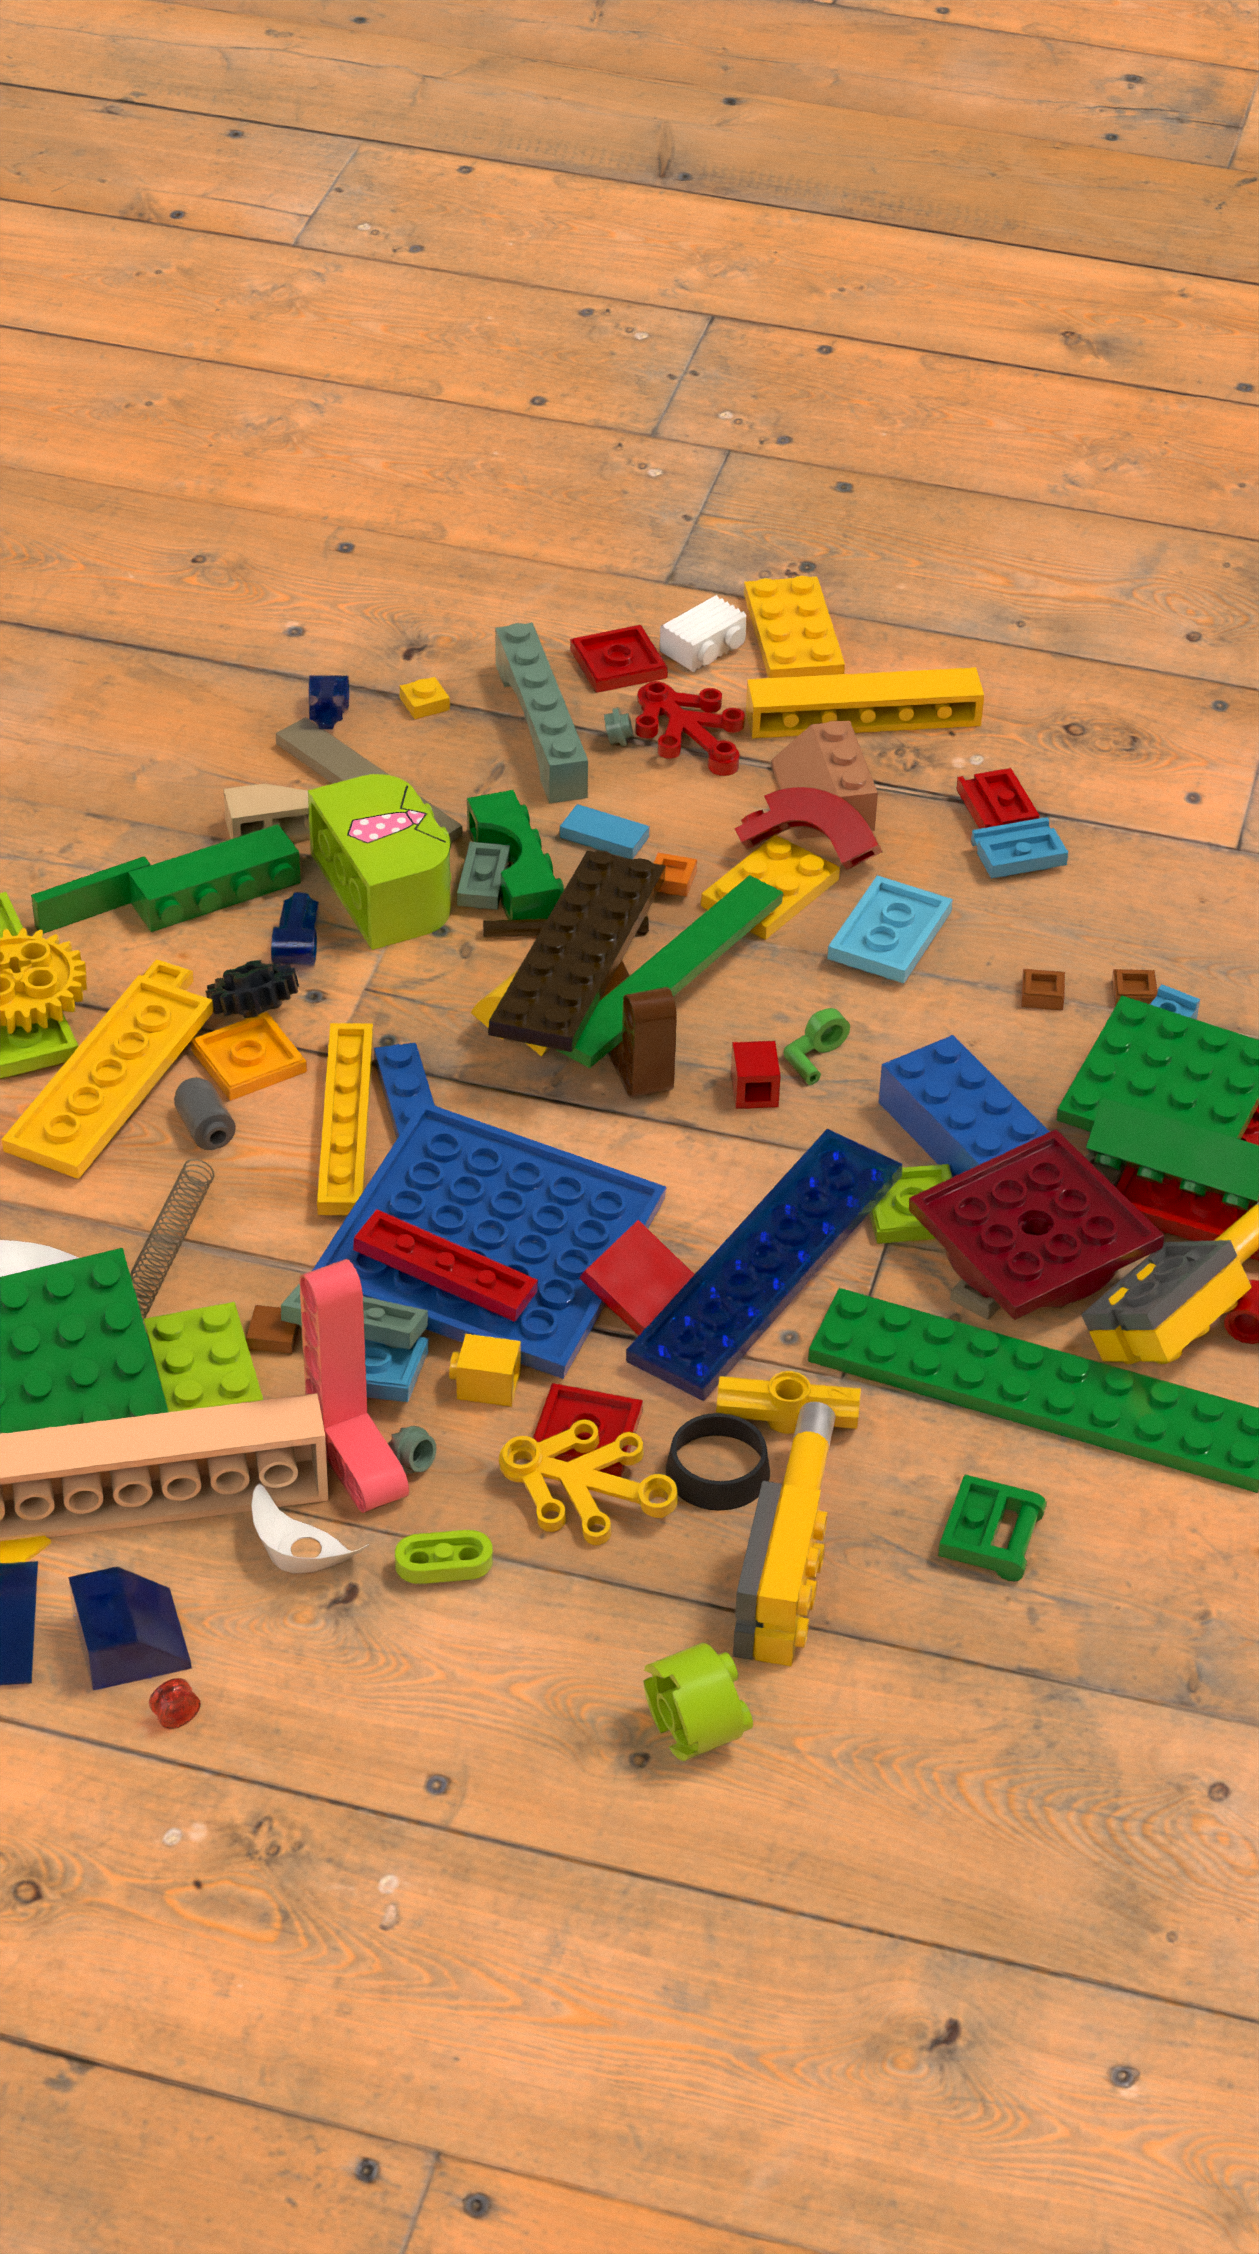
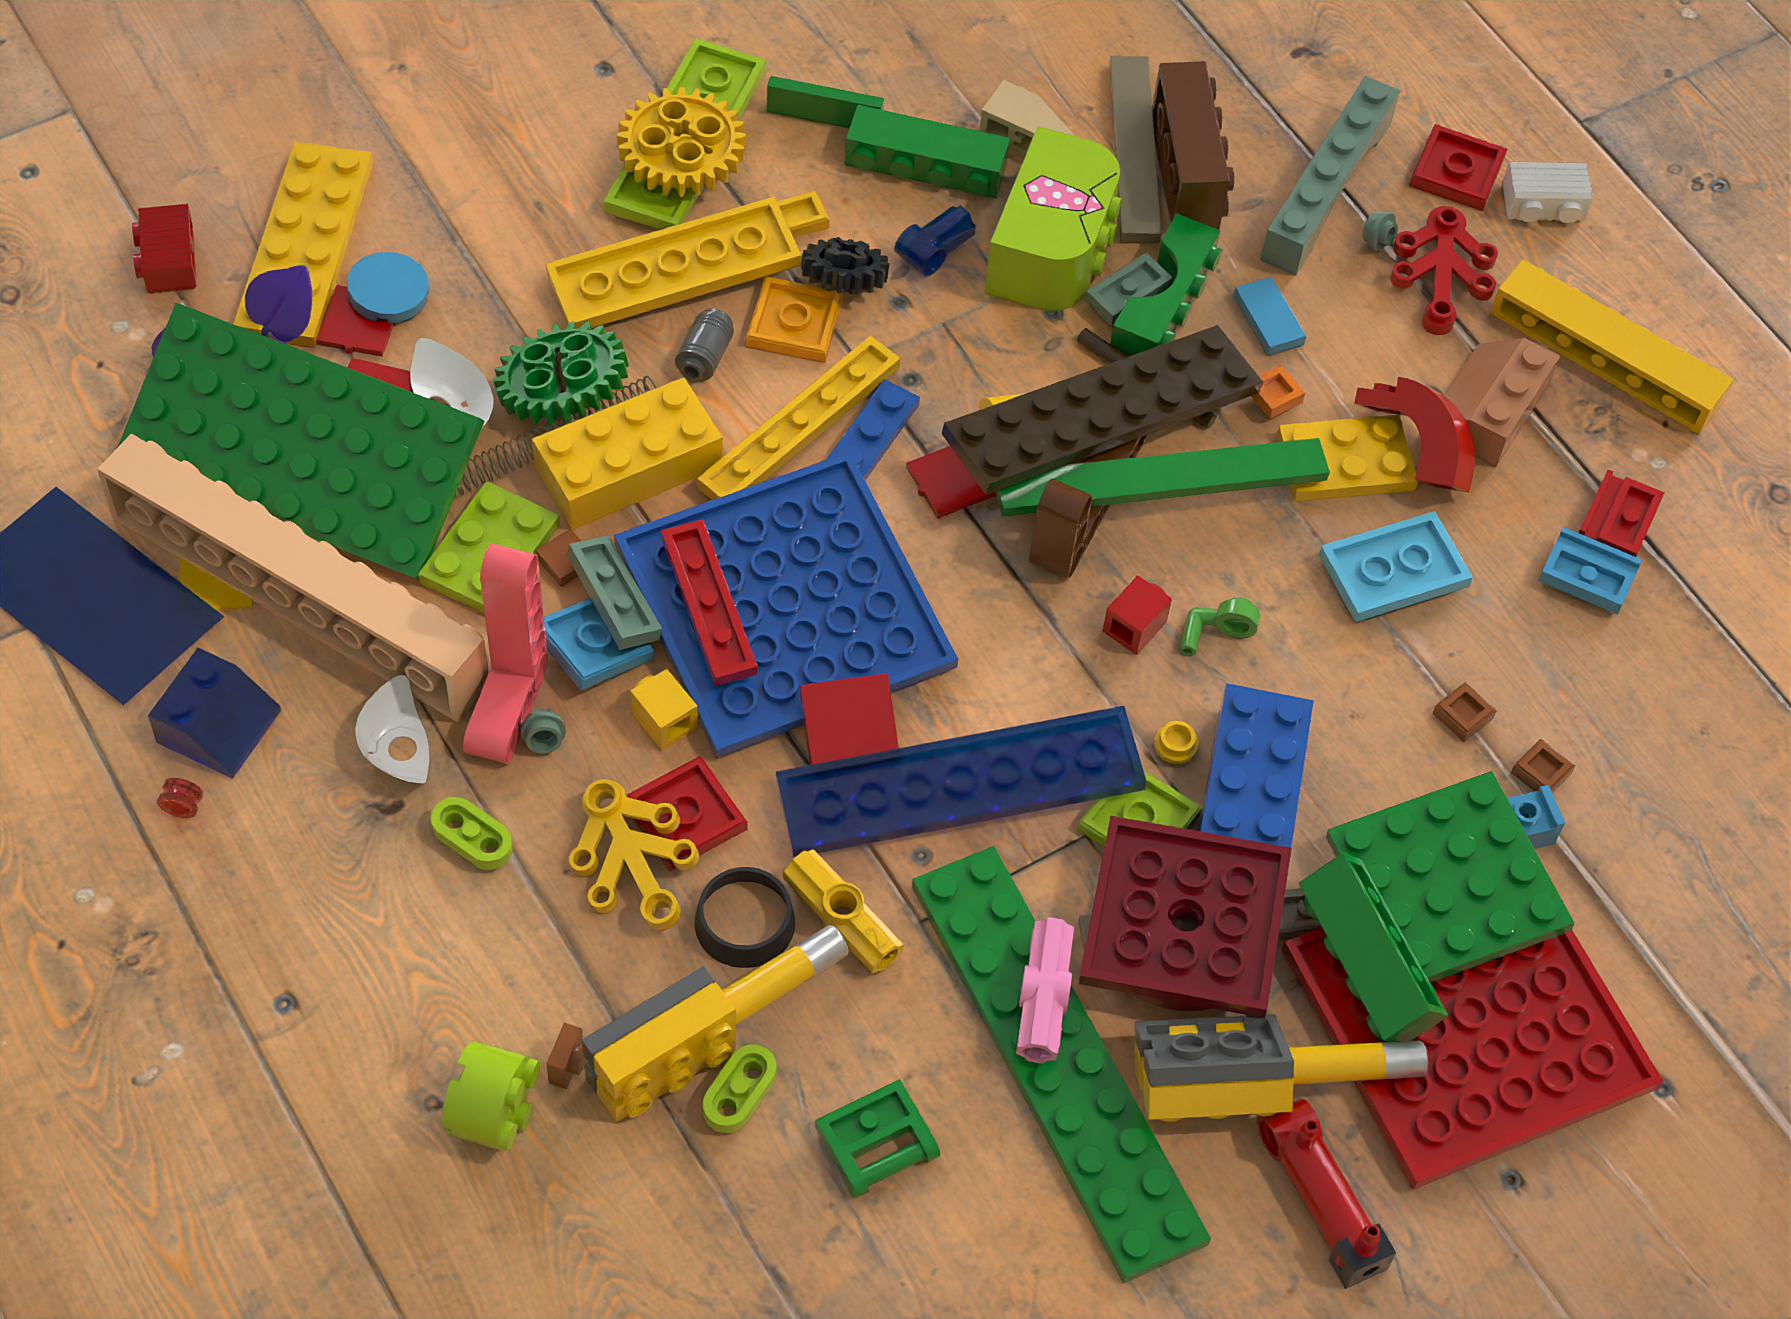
camera: 40 degrees right, 15 degrees up
clear blue piece [309,675,349,729] -> none
yellow plate [399,677,450,719] -> none
yellow plate [744,576,845,678] -> none
none -> green gear [493,321,629,425]
none -> yellow brick [532,377,723,530]
none -> dark orange plate [546,1022,586,1089]
none -> lime plate [703,1044,777,1133]
none -> red piece [906,446,997,519]
none -> bright pink piece [1016,917,1074,1063]
none -> reddish brown brick [1152,61,1234,230]
none -> yellow plate [1154,721,1199,764]

